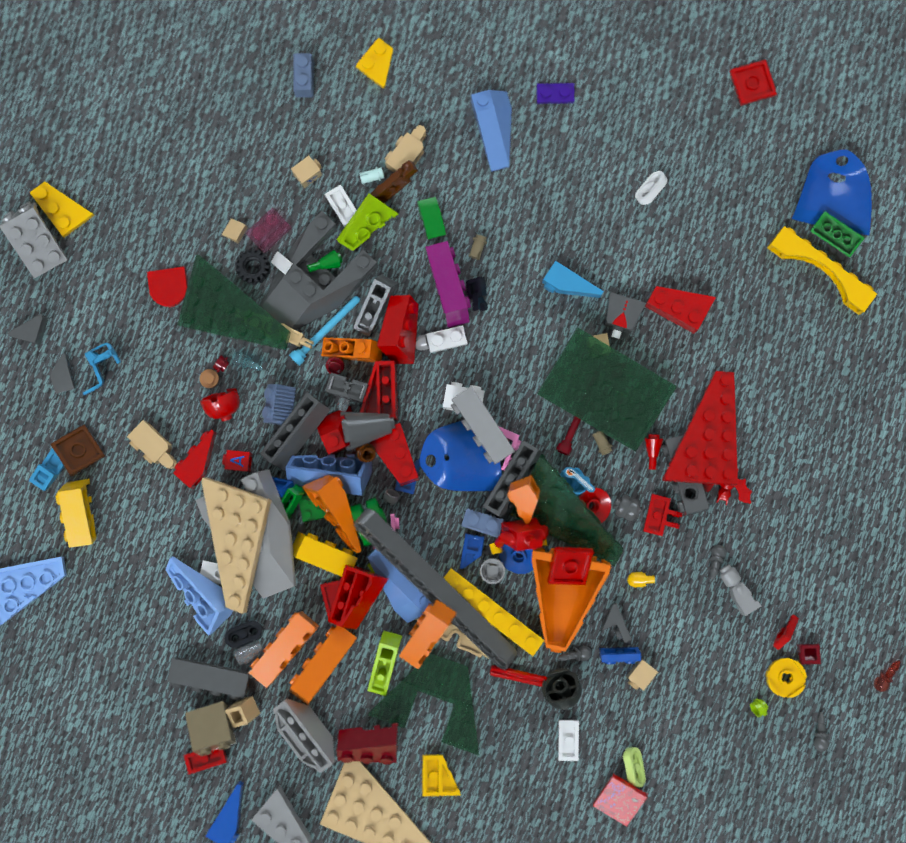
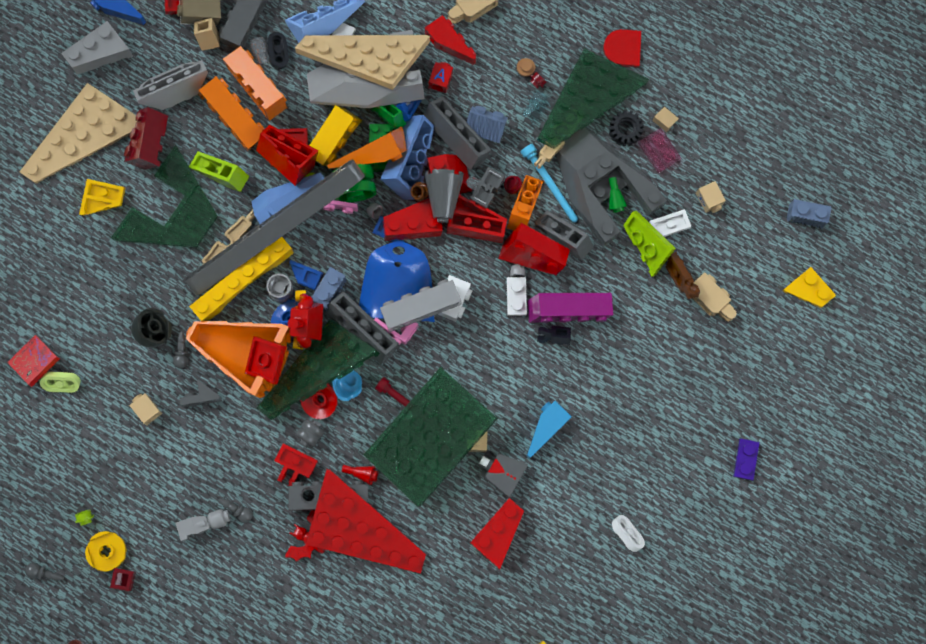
camera: 95 degrees right, 5 degrees down
red cylinder [200,388,240,422] -> none
white sticker [271,251,293,275] -> none
light aqua pin [360,167,384,184] -> none
orange wedge [399,599,457,669] -> none
green slope [417,197,446,239] -> none
dark tan pin [468,235,487,260] -> none
medium blue wedge [471,90,512,172] -> none
red axle [490,665,547,687] -> none
orange slope [508,475,540,524] -> none
white plate [558,719,579,761] -> none
dark azure sticker [563,467,595,492] -> none
dark tan pin [592,430,613,456] -> none
blue plate [599,647,641,664] -> none
yellow cylinder [627,572,655,587] -> none
red tile [773,614,799,650] -> none

